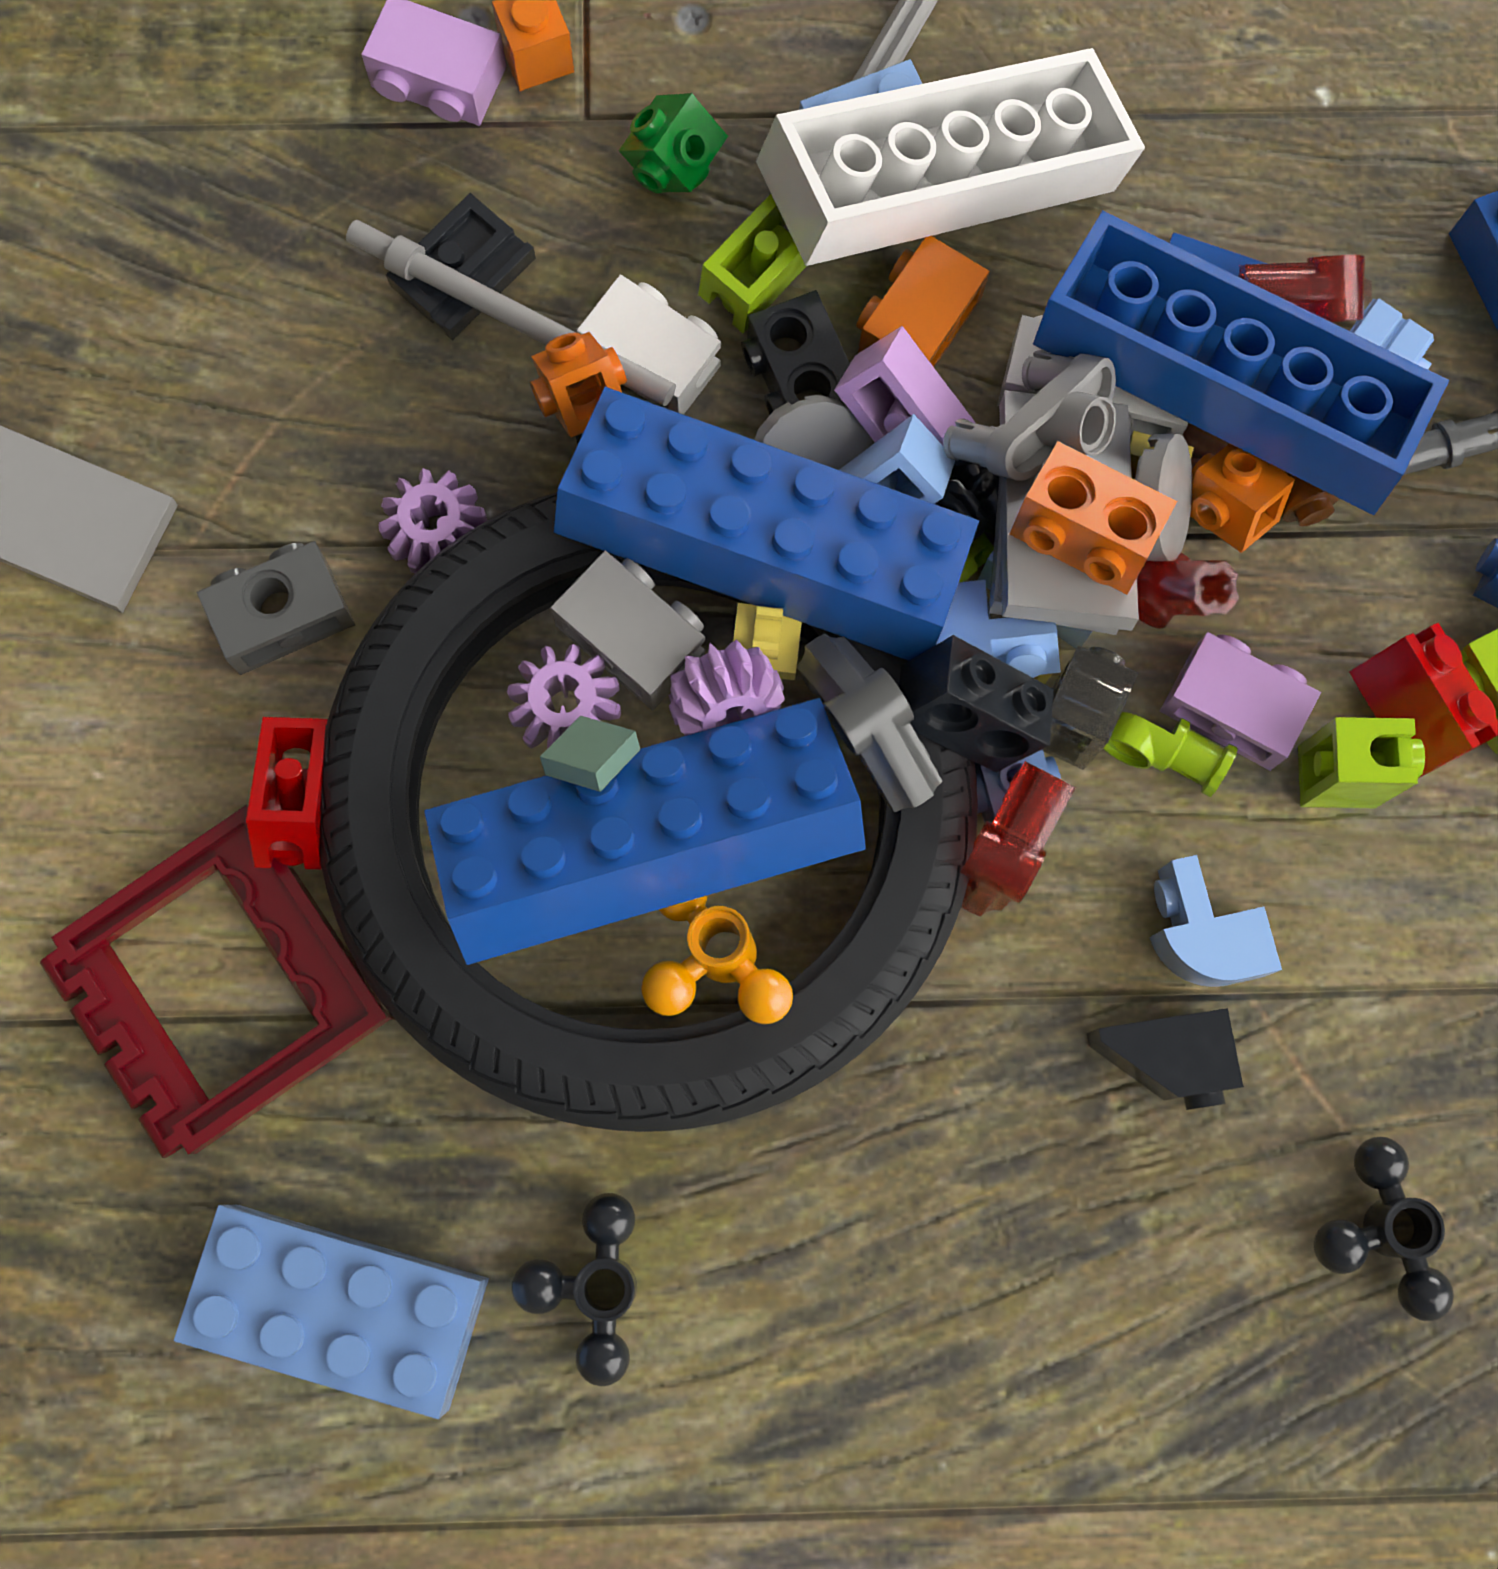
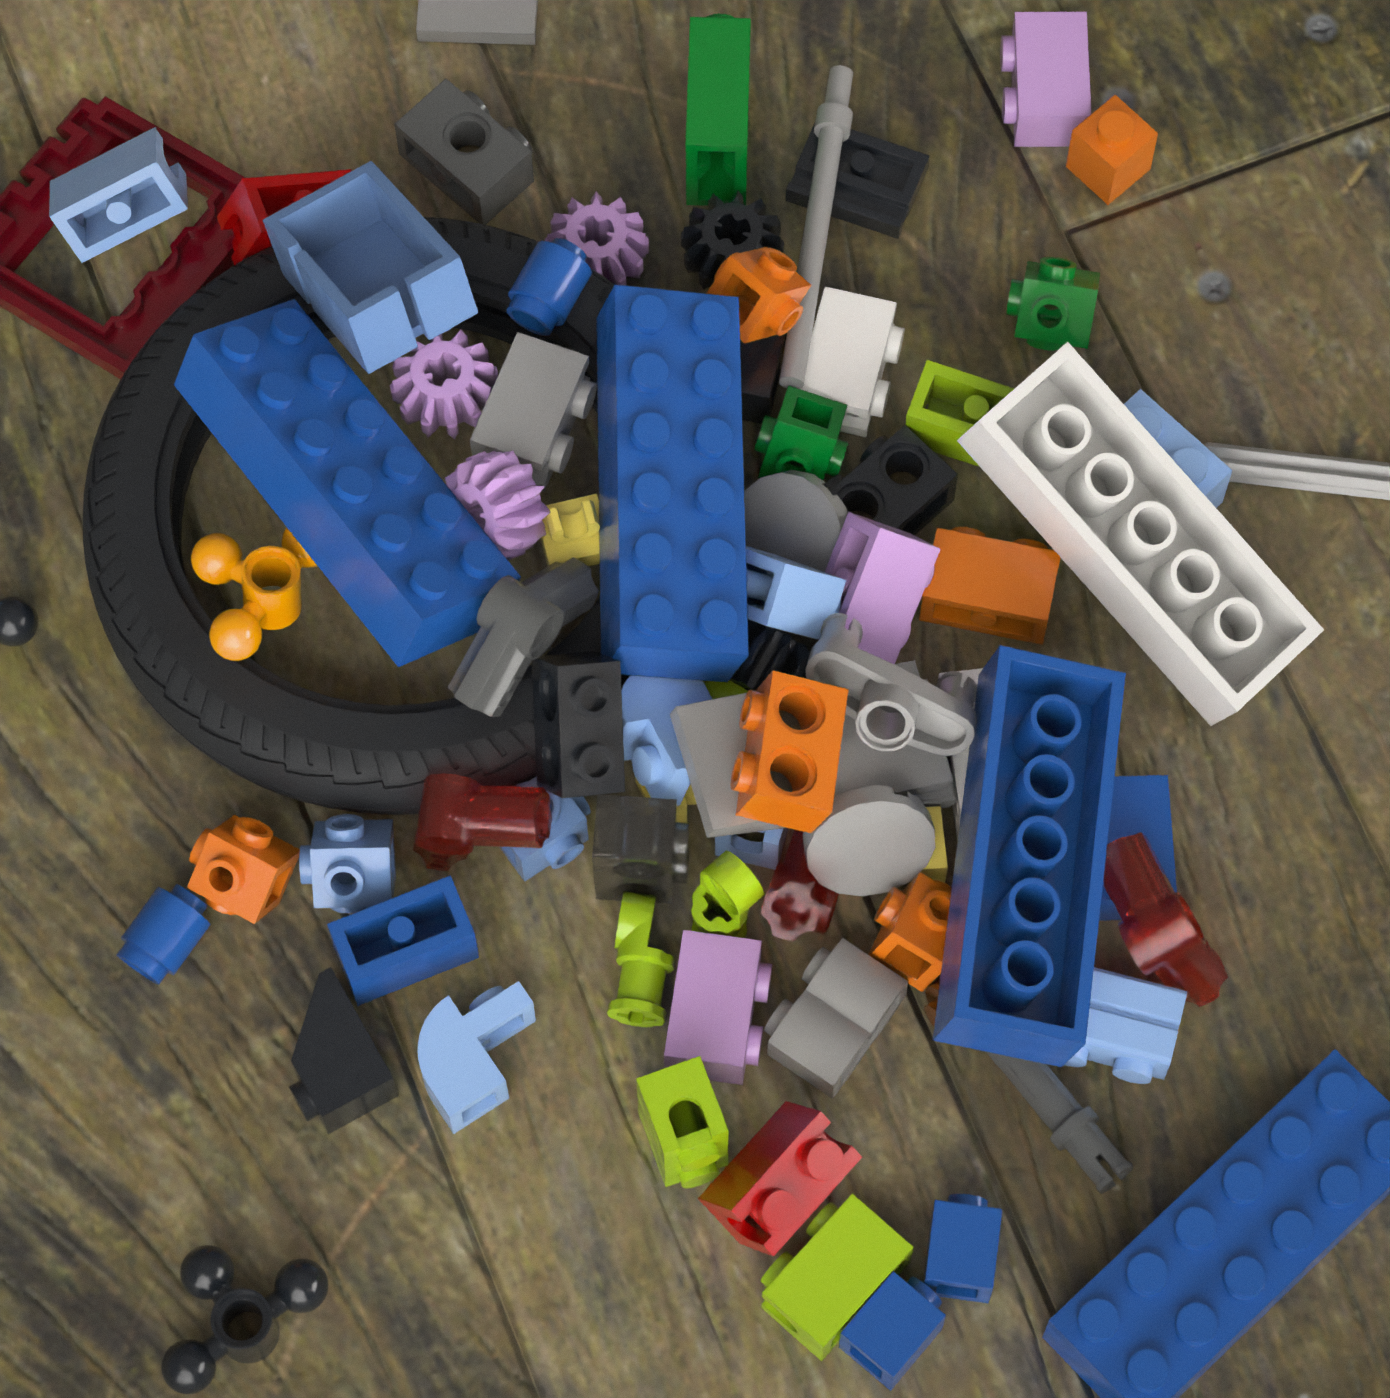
camera: 75 degrees right, 10 degrees down
sand green tile [540,715,640,792] -> none
none -> light blue brick [49,127,188,263]
none -> blue brick [116,884,211,985]
none -> orange brick [187,815,300,924]
none -> medium blue piece [263,161,478,374]
none -> medium blue brick [299,814,396,913]
none -> blue brick [327,875,479,1006]
none -> blue brick [506,238,592,336]
none -> black gear [681,190,784,290]
none -> green brick [685,13,751,206]
none -> lime connector [691,850,765,938]
none -> green brick [754,385,848,480]
none -> light grey brick [764,938,908,1099]

